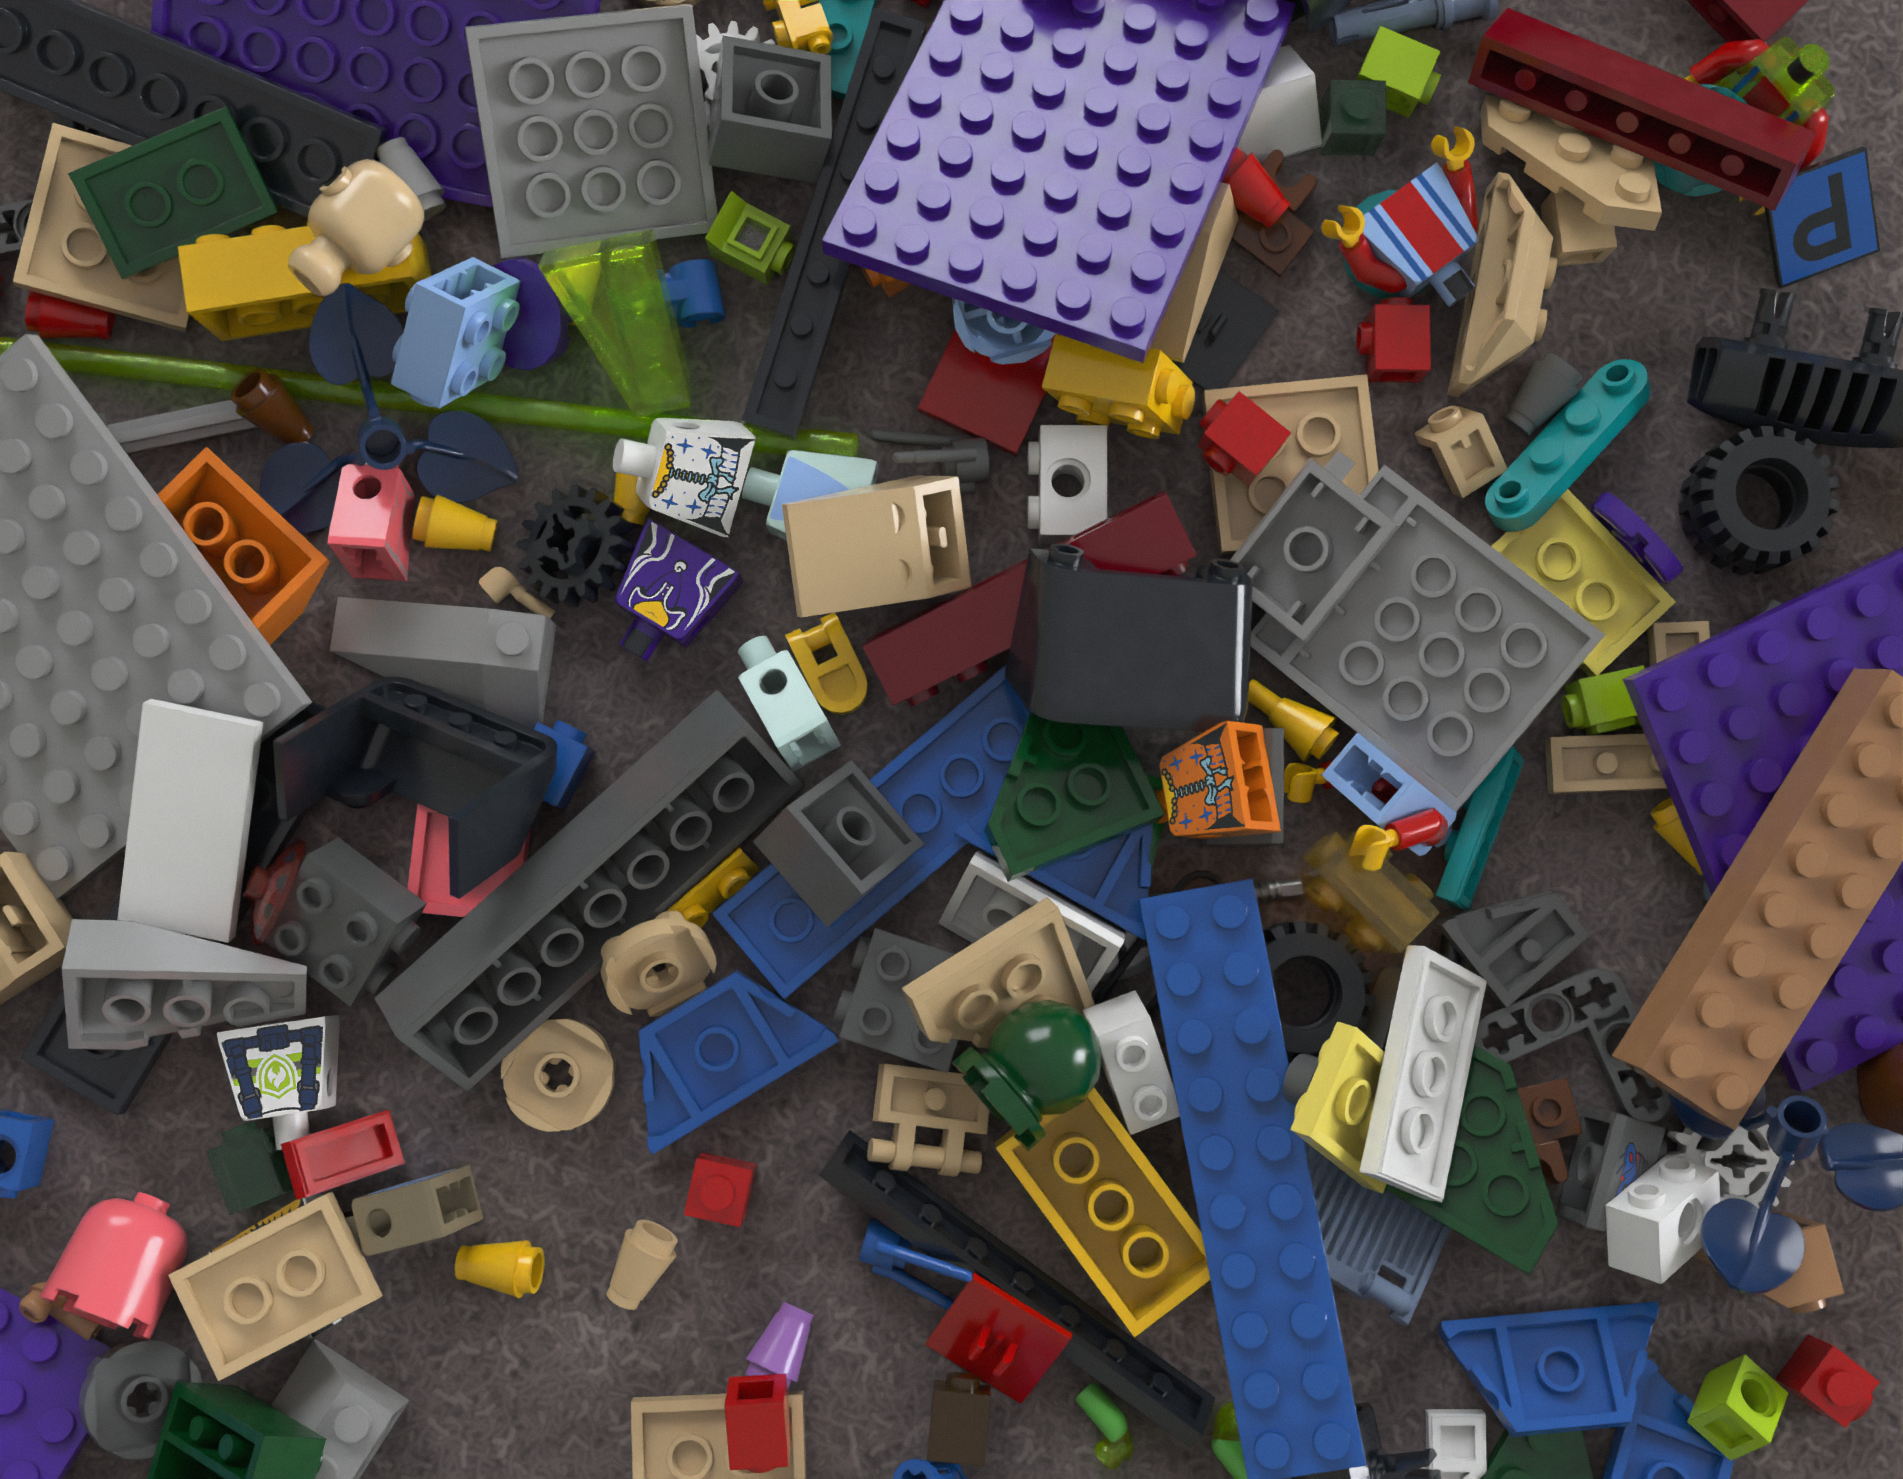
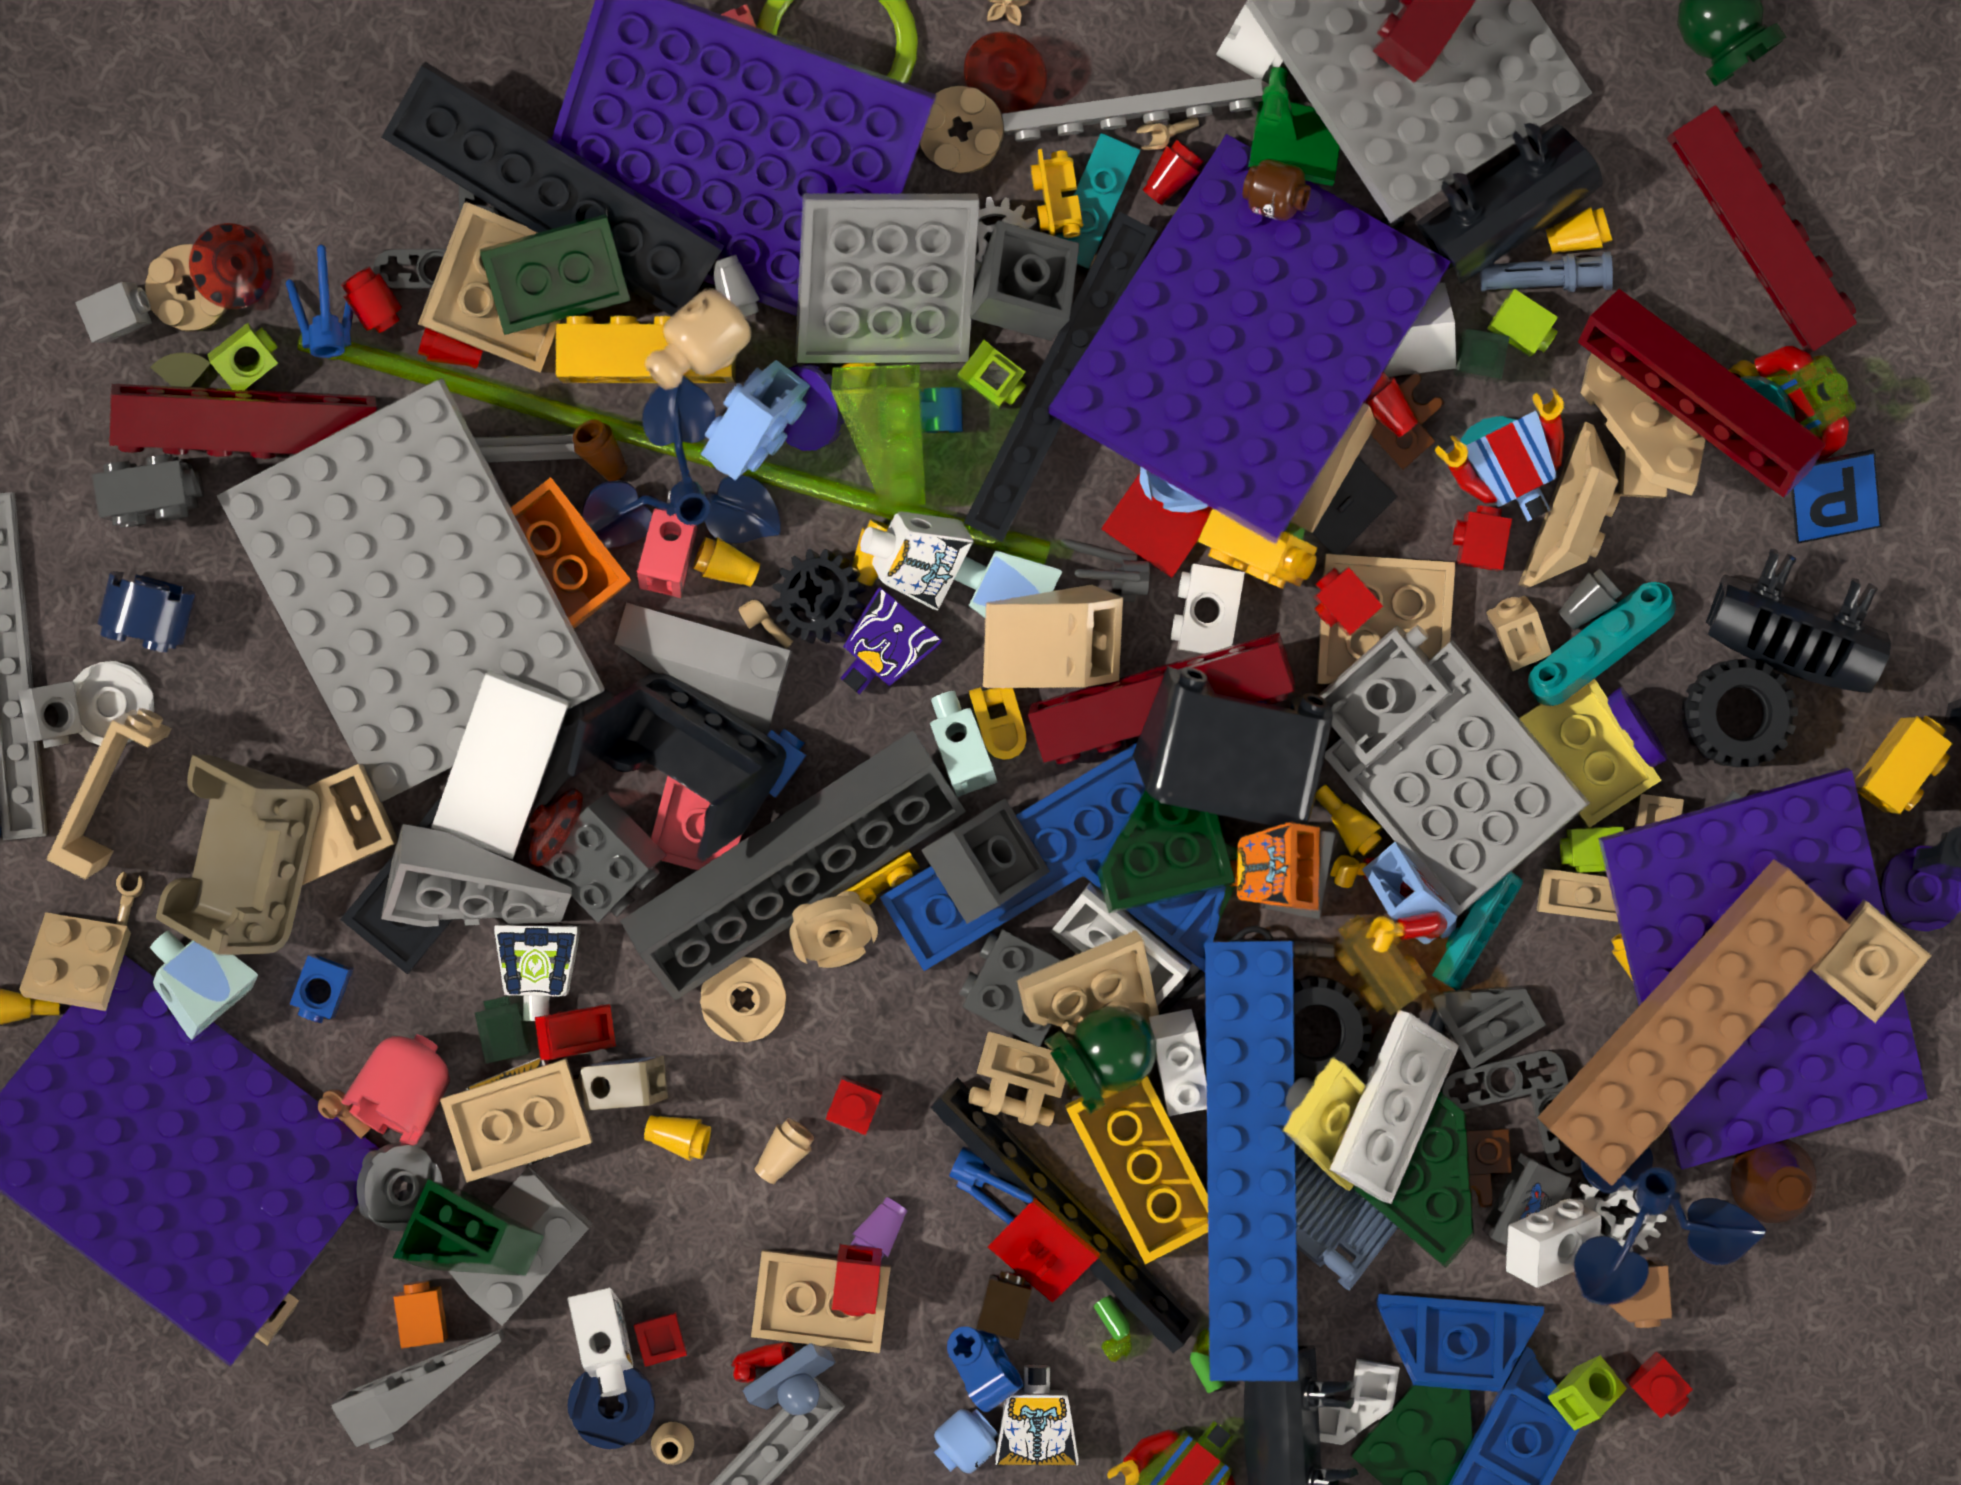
camera: 15 degrees right, 5 degrees up
blue wing [639,970,839,1155] -> none

